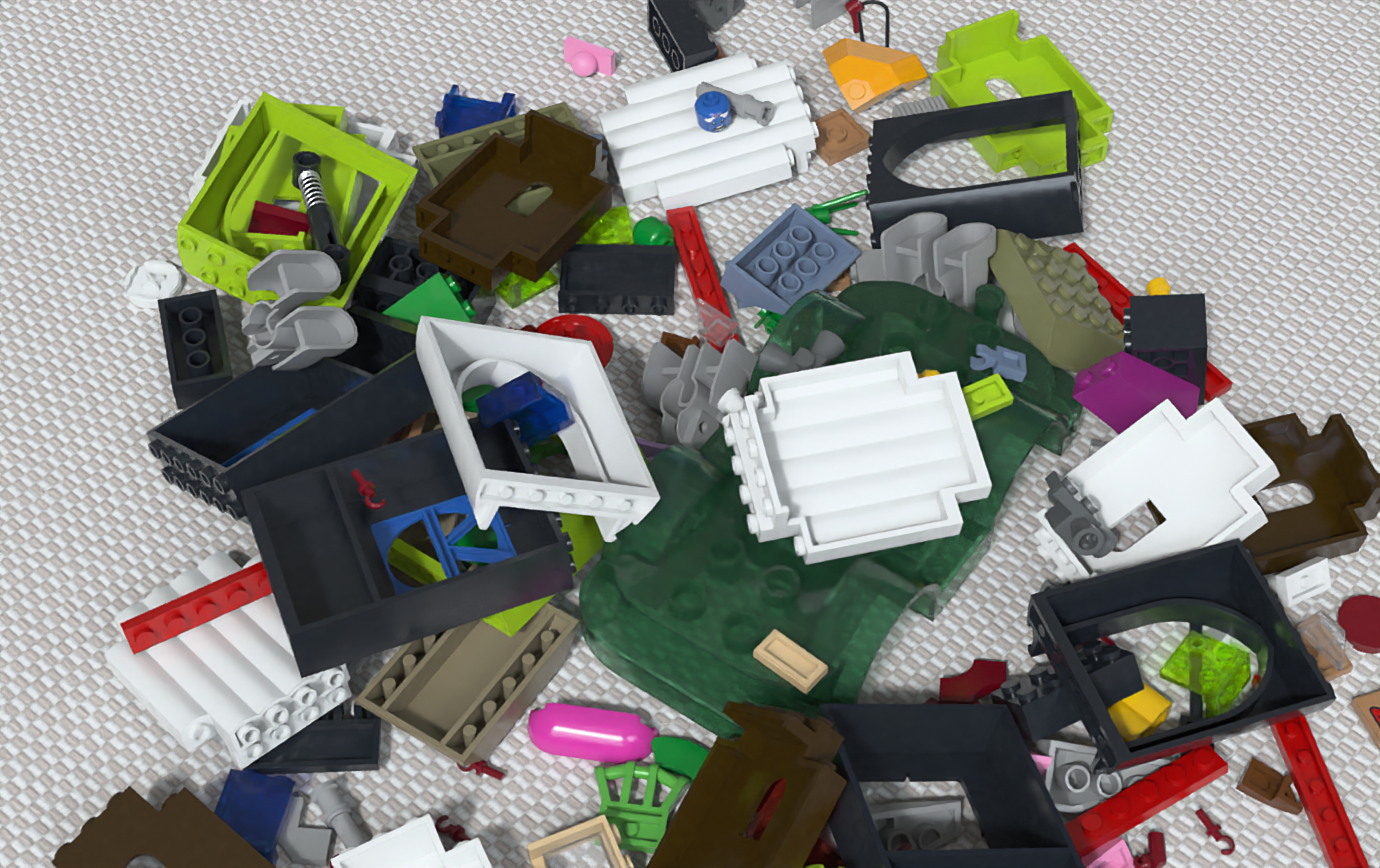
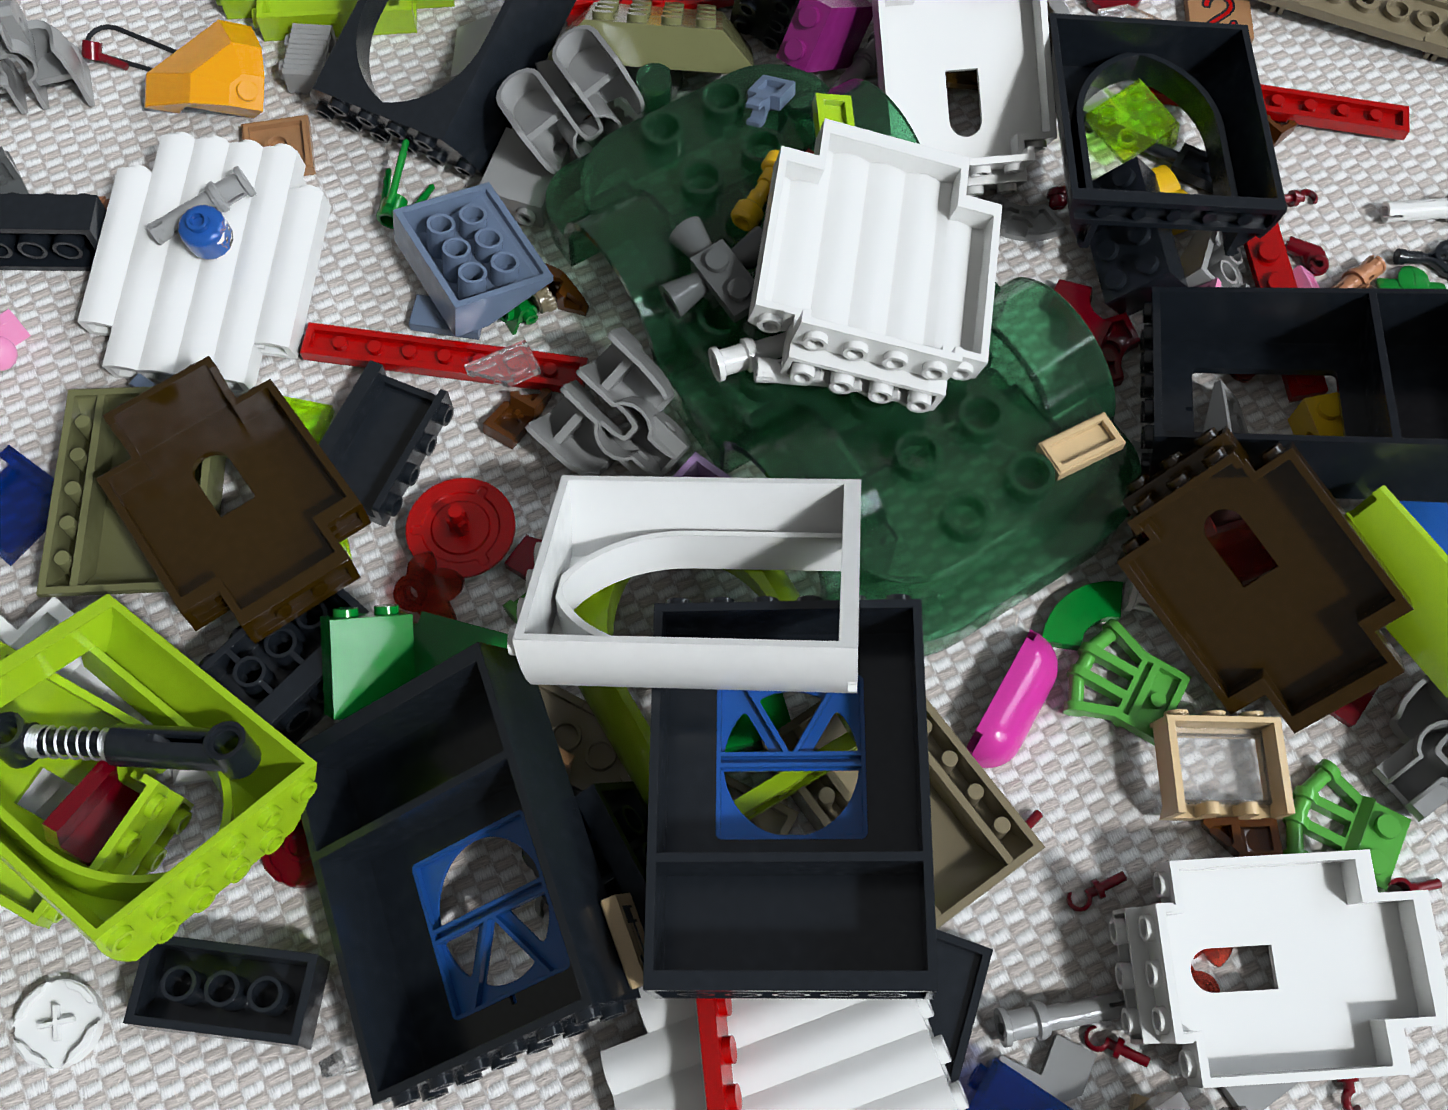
camera: 70 degrees left, 15 degrees up
light grey piece [241,249,358,371] -> none
dark red hand [351,469,386,509] -> none
clear blue panel [475,371,575,447] -> none
green head [632,216,674,246] -> none
dark grey brick [1044,470,1117,558] -> none

